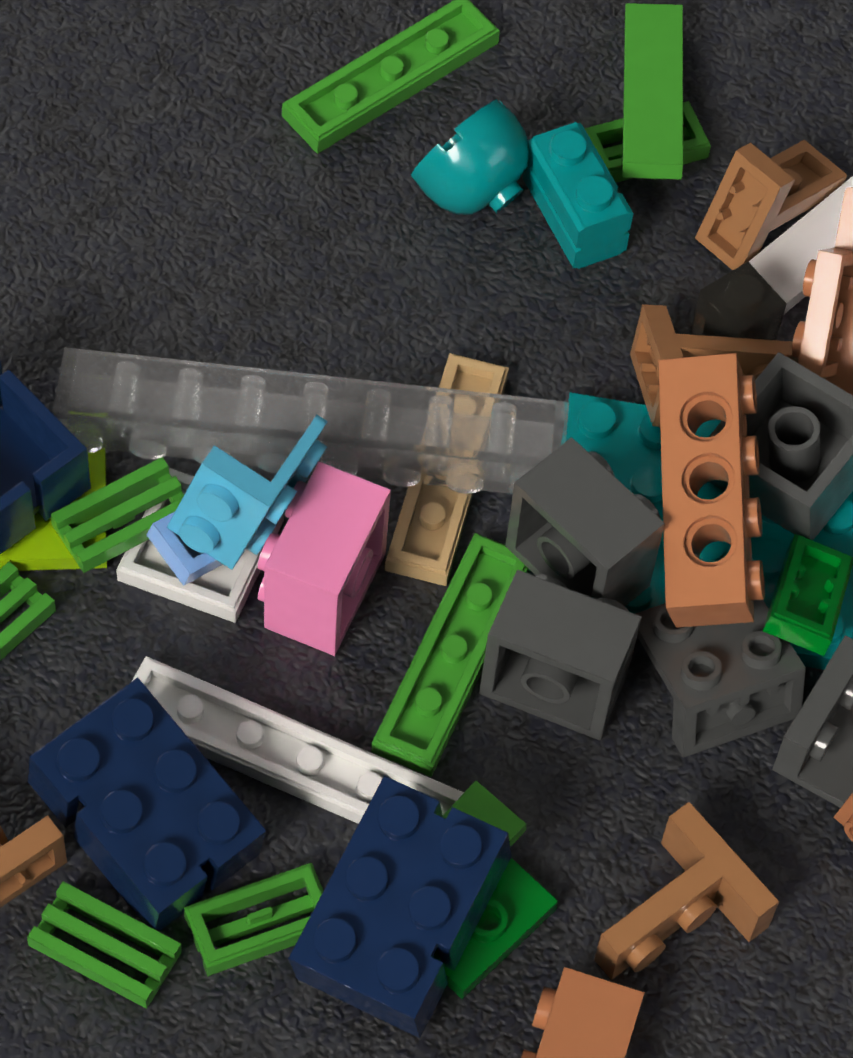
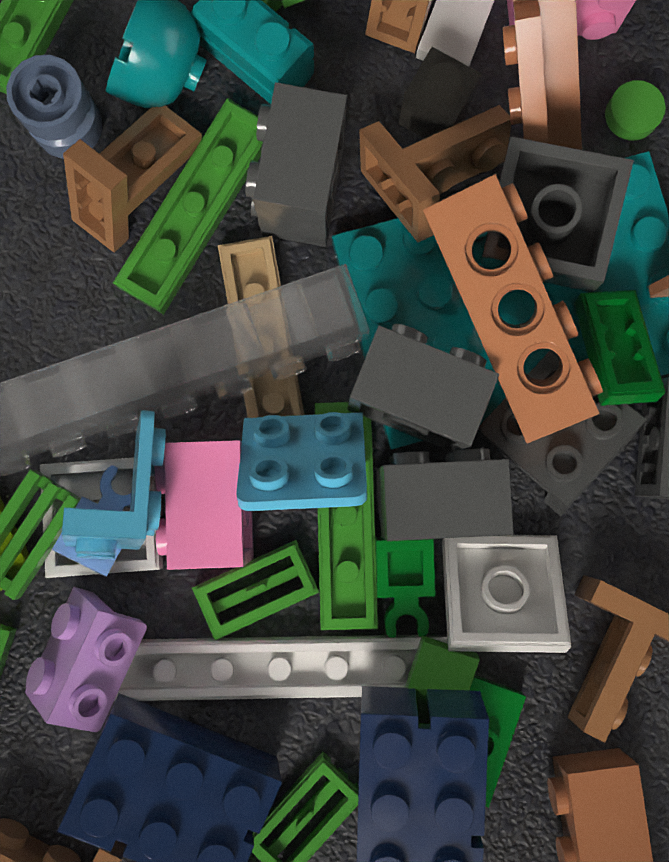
camera: 25 degrees left, 25 degrees up
none -> sand blue wheel [6,55,102,159]
none -> lavender bracket [25,587,147,732]
none -> medium nougat bracket [63,106,202,253]
none -> bright green tile [113,98,263,315]
none -> bright green tile [192,540,319,640]
none -> medium azure bracket [236,412,367,511]
none -> dark grey brick [245,82,347,247]
none -> green plate [375,537,435,638]
none -> white tile [442,535,571,653]

